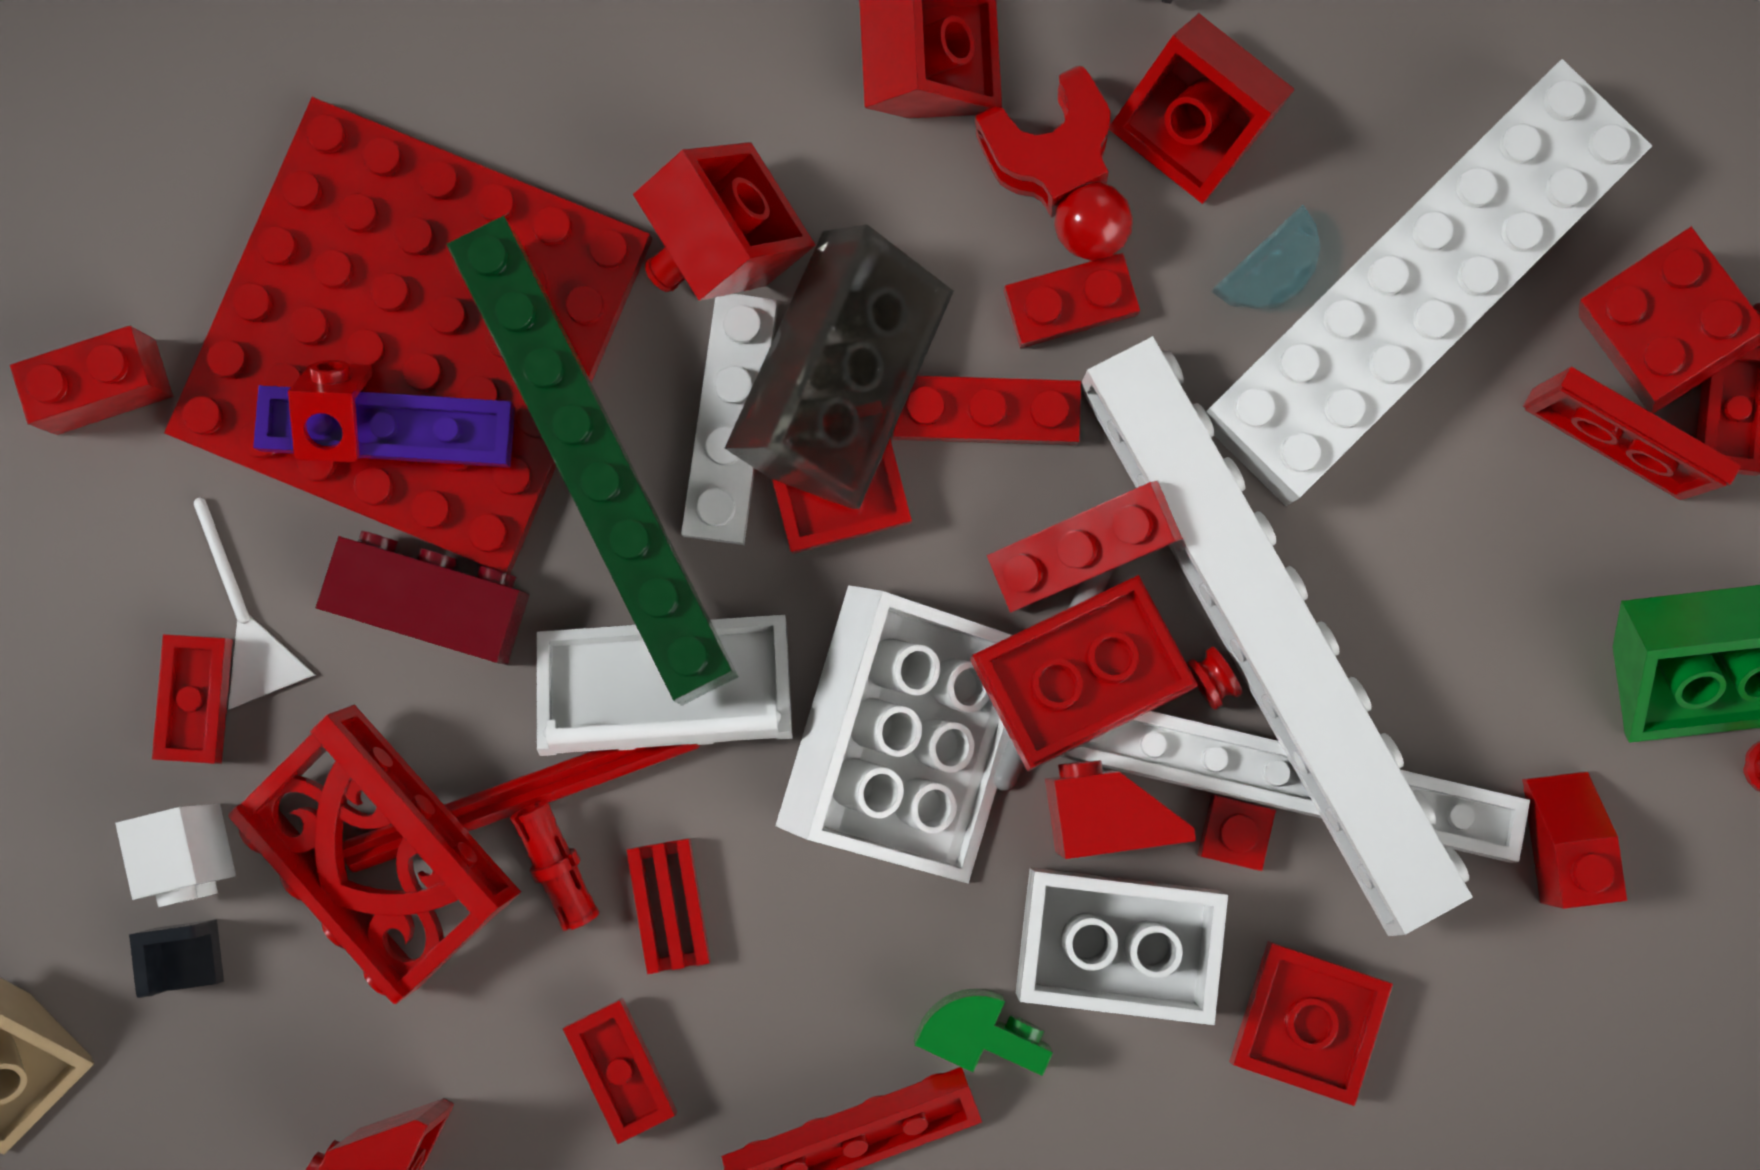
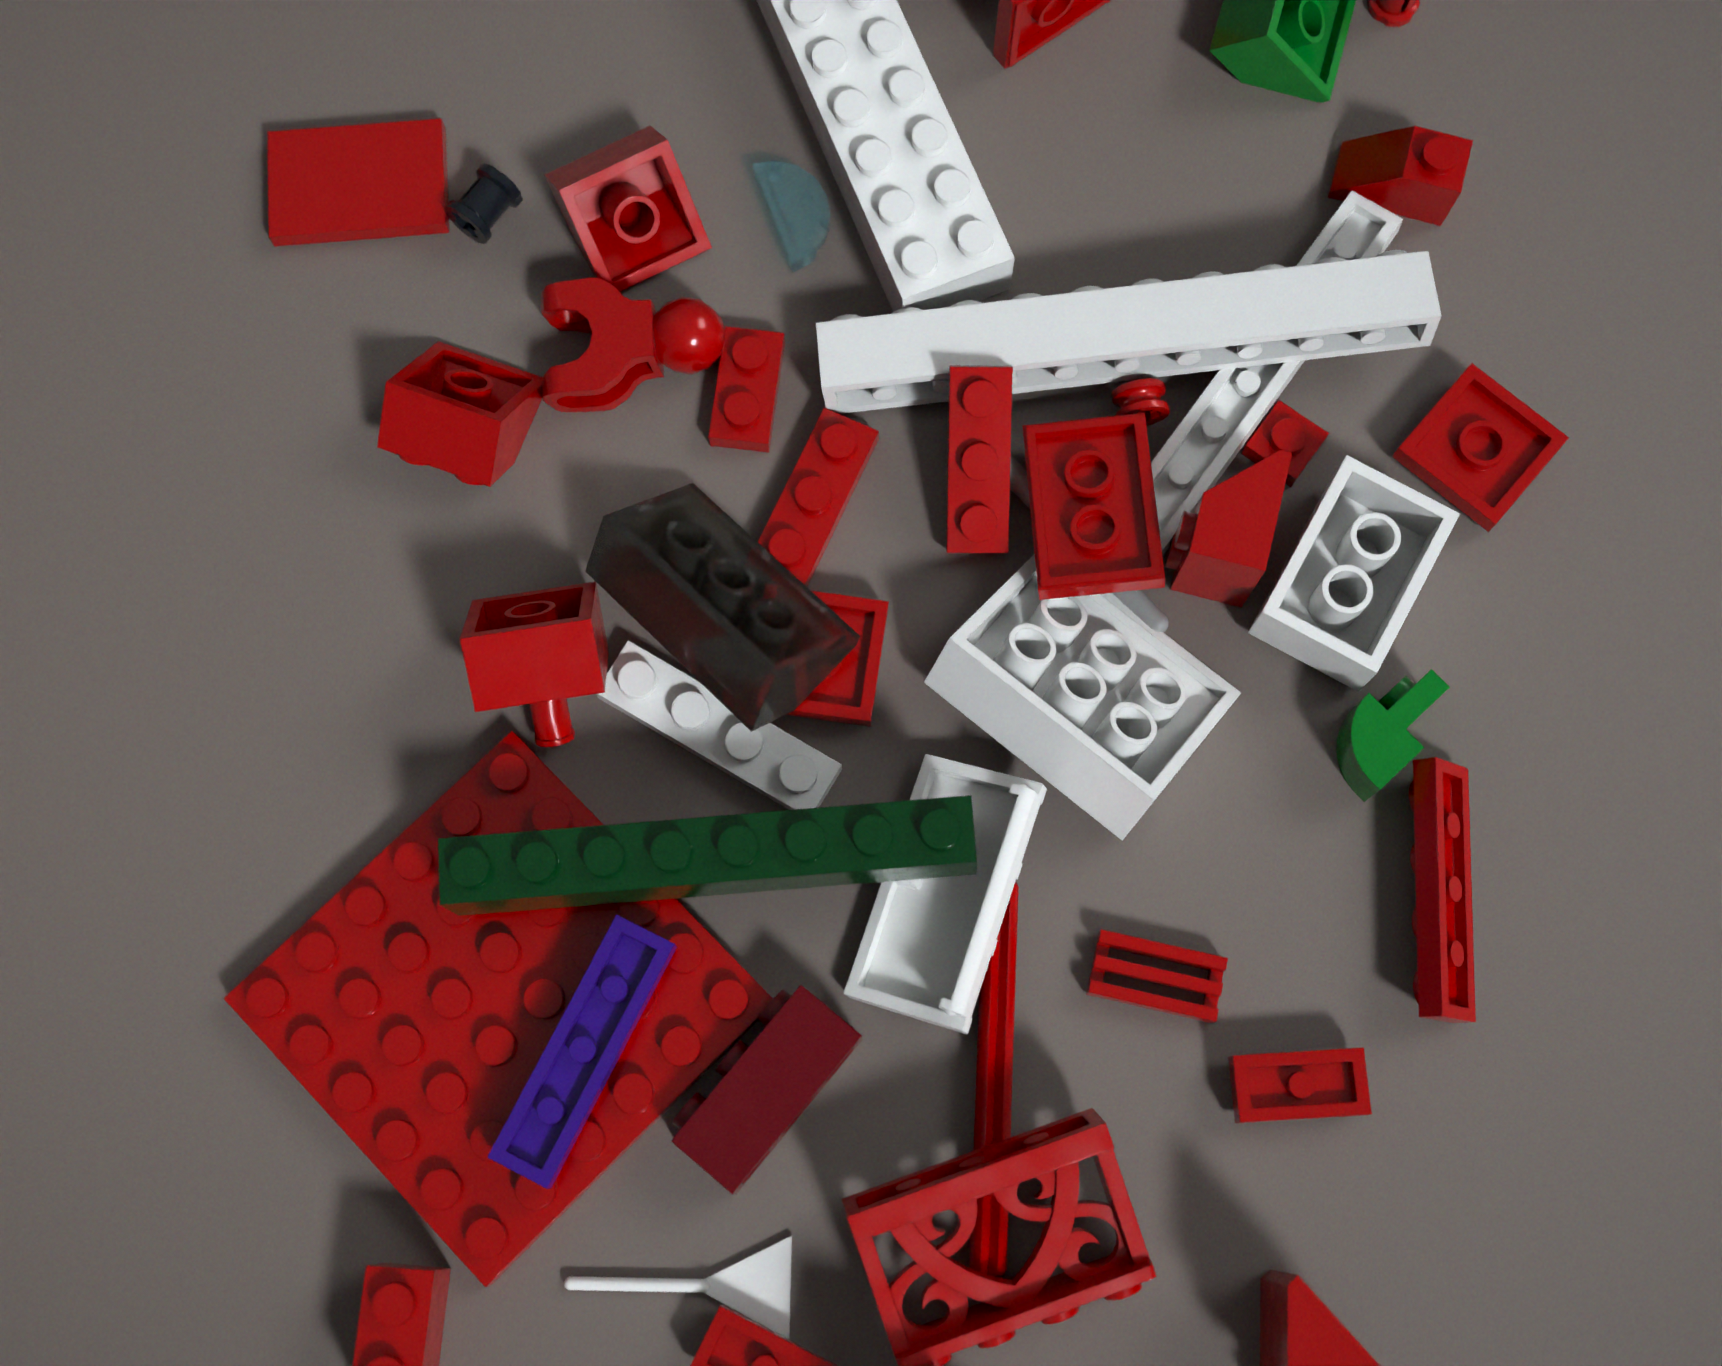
camera: 70 degrees left, 10 degrees down
red bracket [288,360,372,462] -> none
red pin [510,800,600,931] -> none

